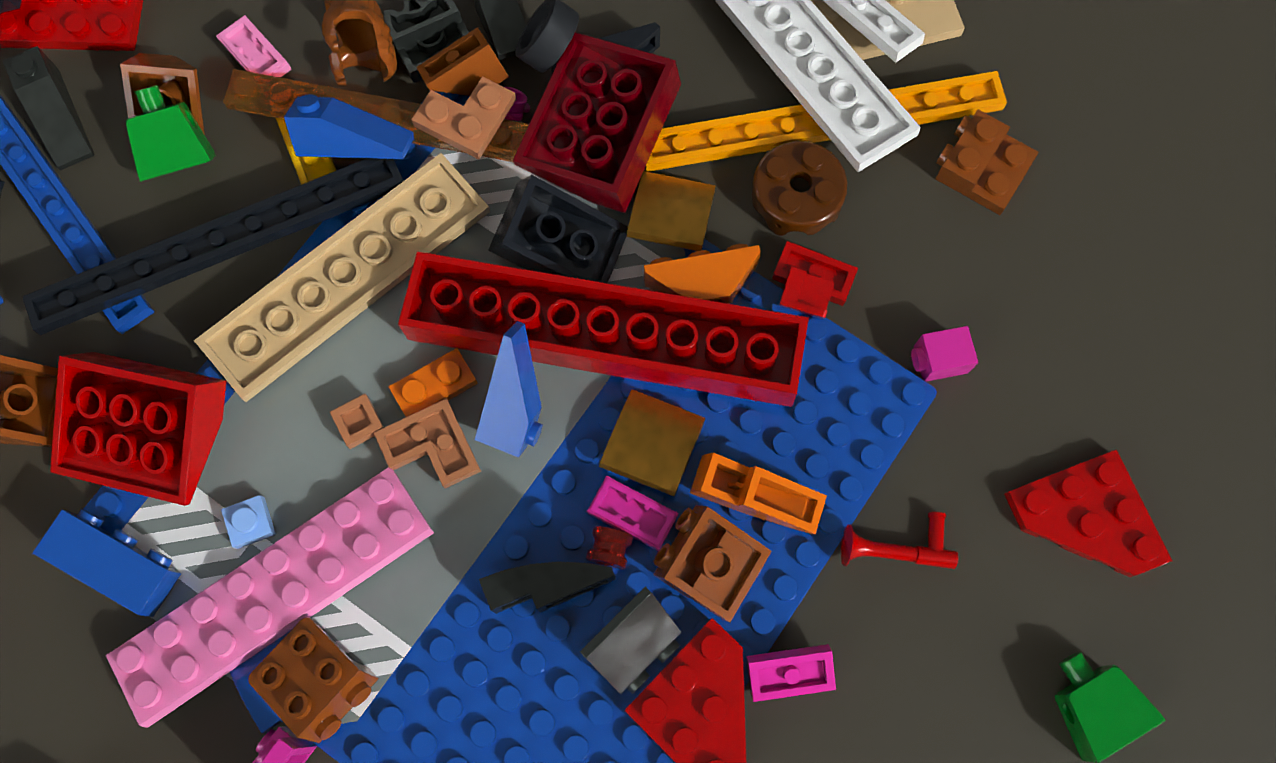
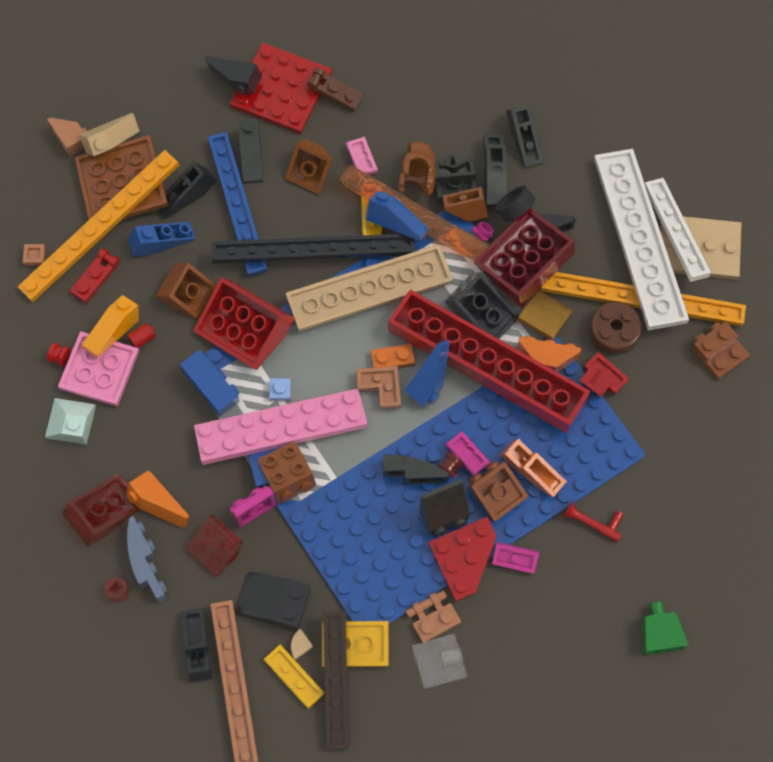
camera: 20 degrees right, 5 degrees down
green torso [126,85,216,181] -> none
nougat plate [330,393,384,449] -> none
nougat plate [412,76,516,160] -> none
pearl gold slope [599,389,705,496] -> none
dark pink brick [911,326,979,382] -> none
red plate [1004,449,1172,577] -> none

